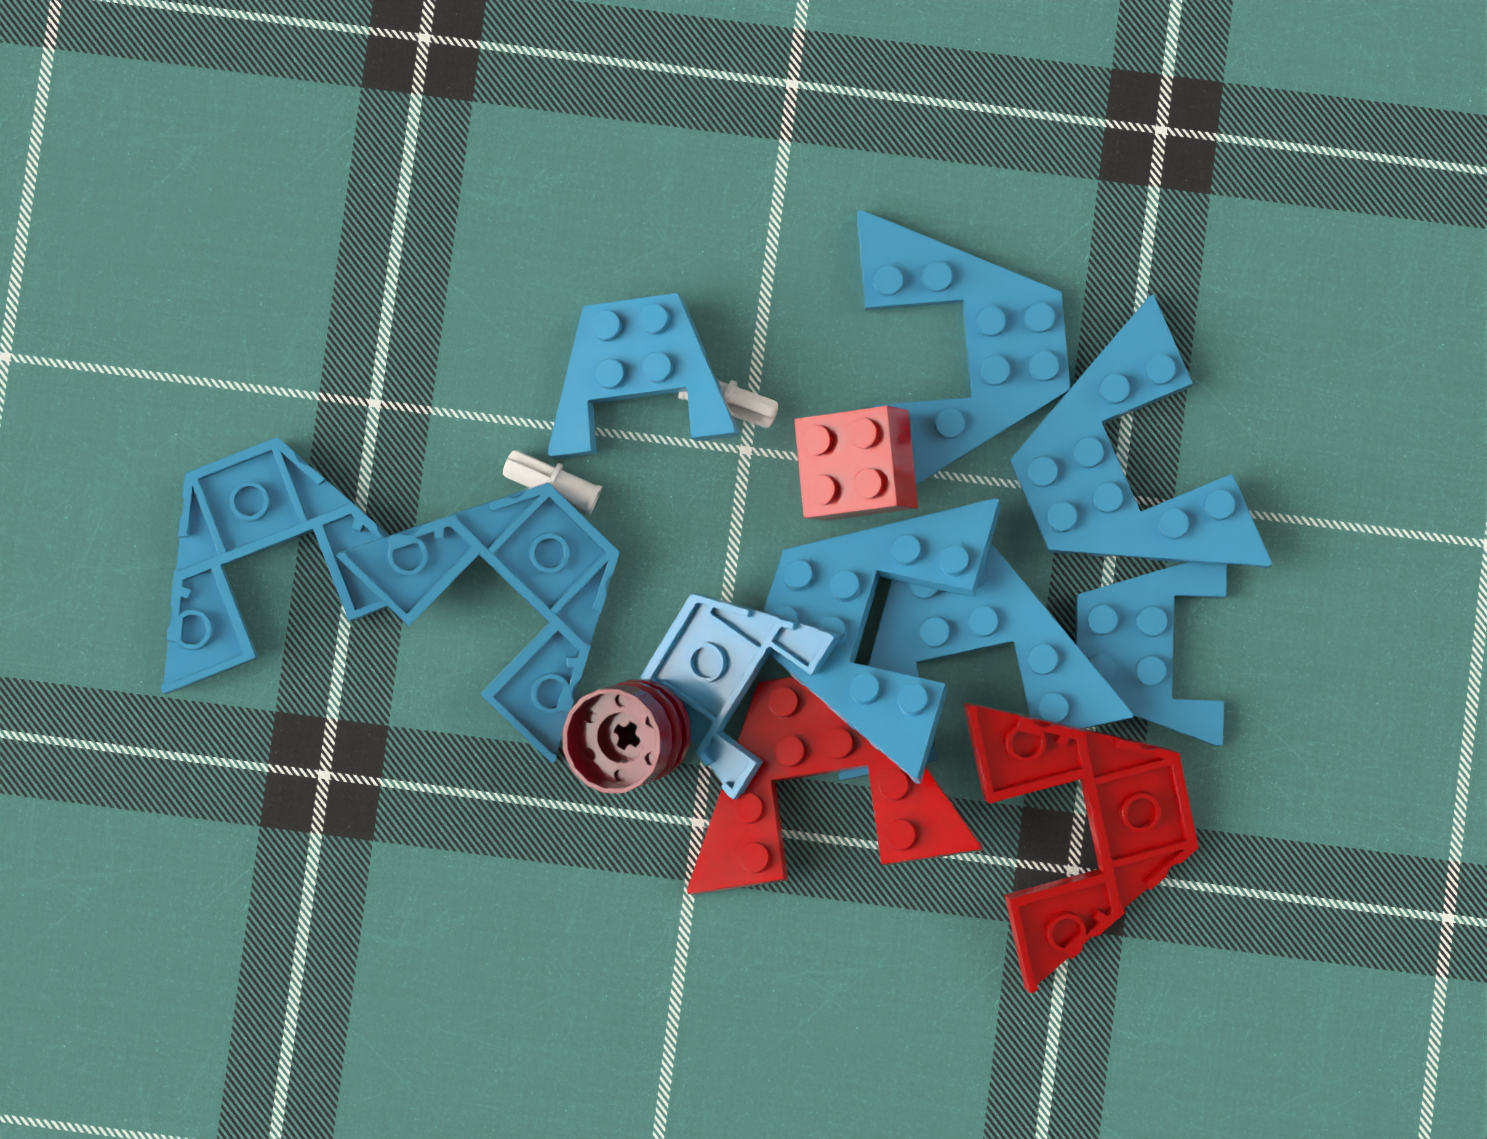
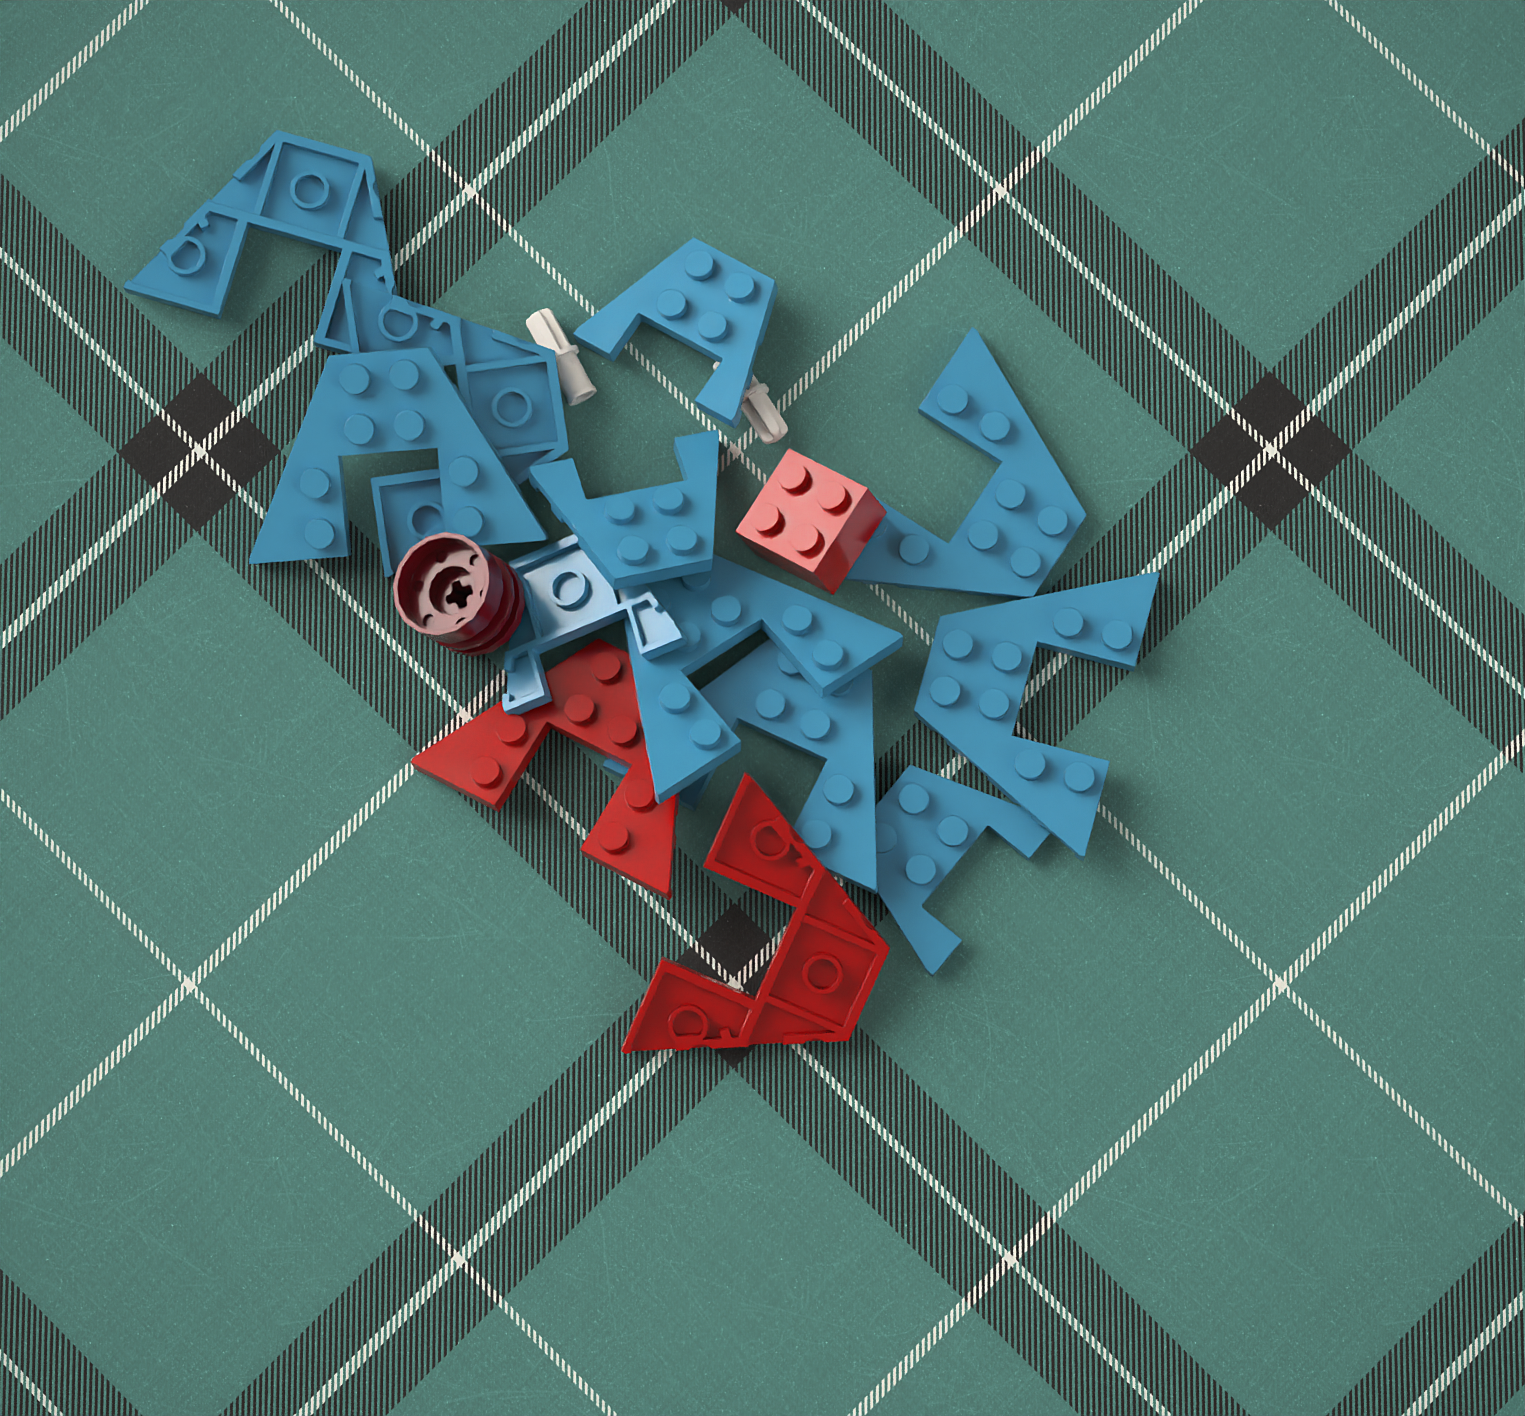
camera: 40 degrees right, 5 degrees down
none -> dark azure wing [249,347,549,564]
none -> dark azure wing [529,430,719,590]

